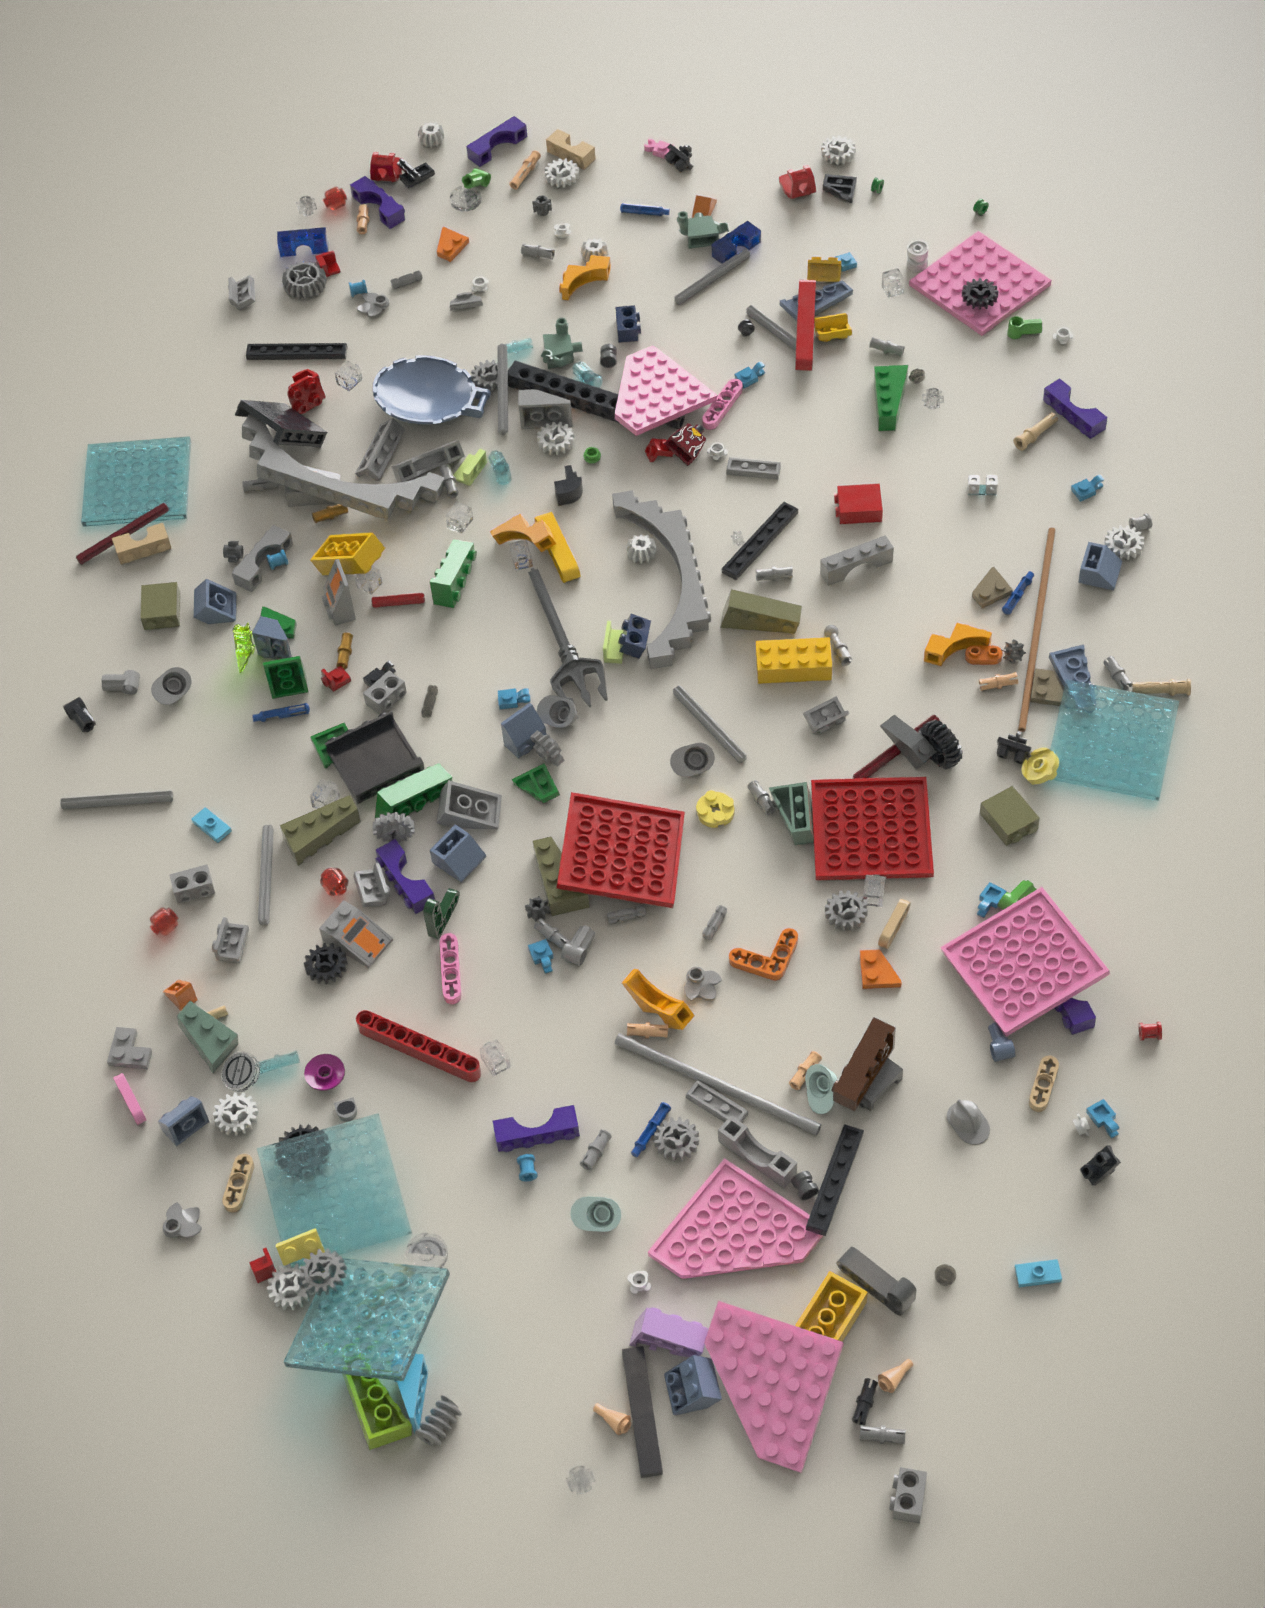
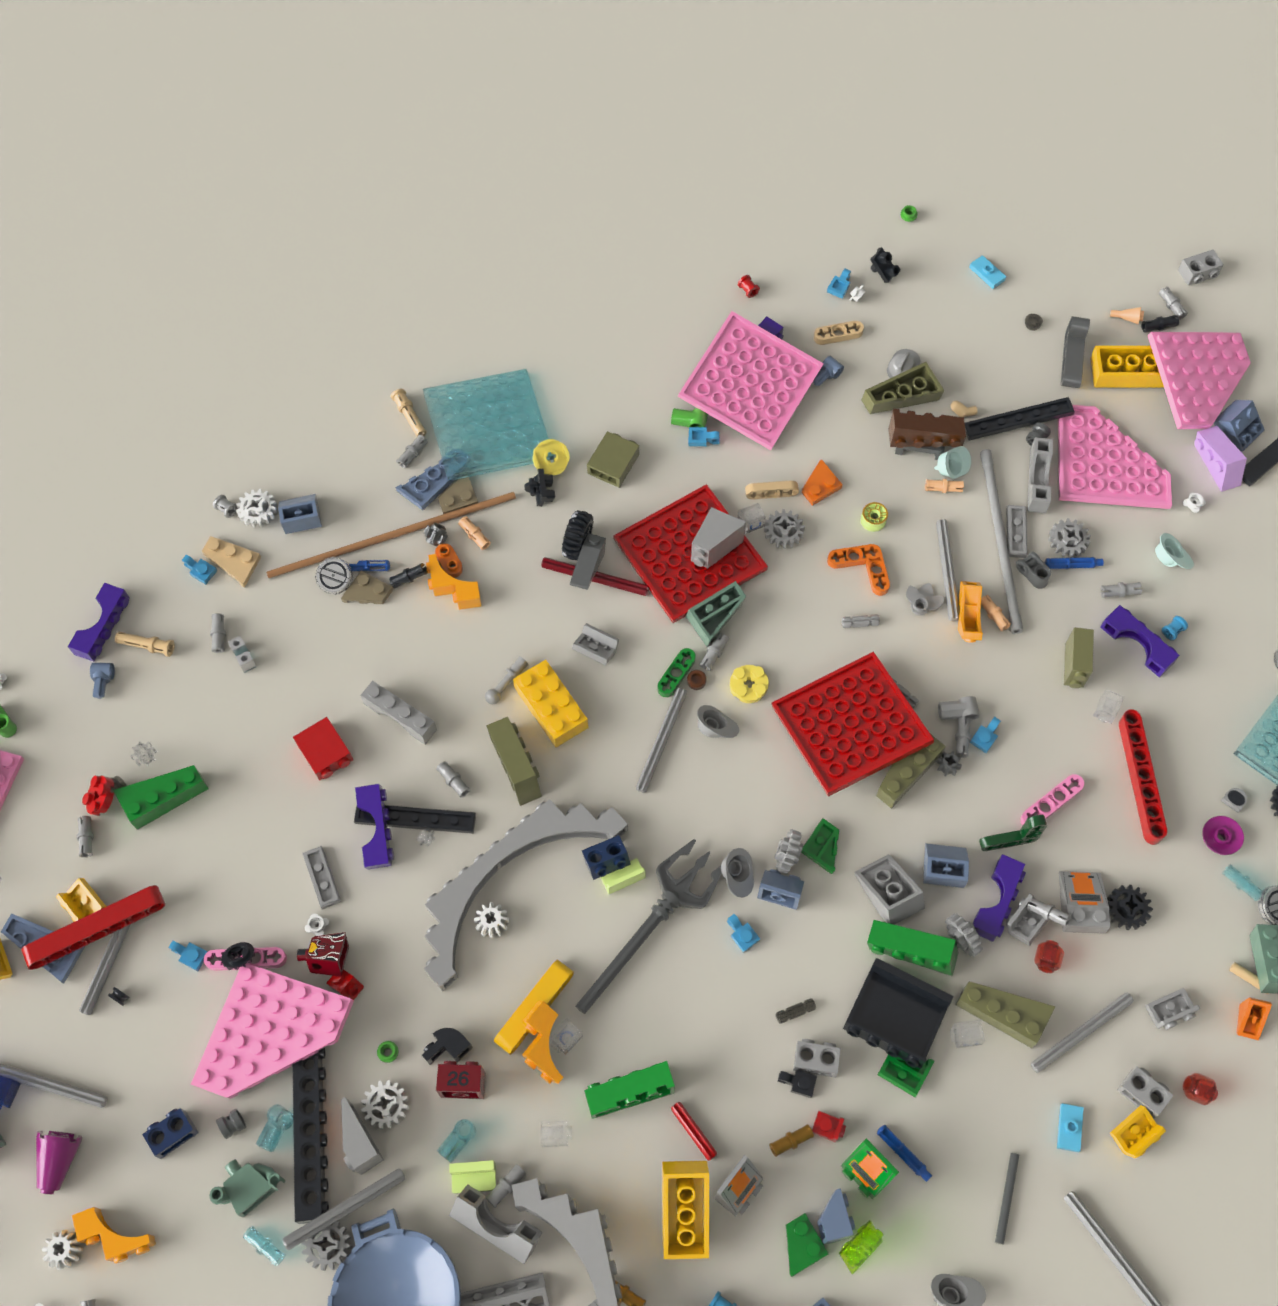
camera: 125 degrees left, 10 degrees up
none -> magenta cone [36,1131,82,1194]
none -> red plate [82,775,114,816]
none -> sand blue axle [90,663,115,699]
none -> tan wing [202,536,261,588]
none -> light grey pin [210,613,226,653]
none -> black gear [221,942,255,970]
none -> tile [315,557,353,595]
none -> dark purple arch [355,784,394,870]
none -> black pin [389,563,428,588]
none -> dark red brick [436,1061,486,1099]
none -> green beam [658,648,696,697]
none -> reddish brown tile [687,670,706,690]
none -> light grey slope [691,507,746,568]
none -> olive wedge [861,362,944,414]
none -> yellowish green wheel [861,502,888,532]
none -> bright green plate [900,205,918,222]
none -> light grey axle [936,519,959,621]
none -> tan arm [951,401,978,417]
none -> dark grey bar [995,1153,1019,1245]
none -> dark grey piece [1016,552,1051,589]
none -> light grey pin [1027,898,1072,927]
none -> olive brick [1064,627,1094,688]
none -> yellow bracket [1110,1105,1166,1158]

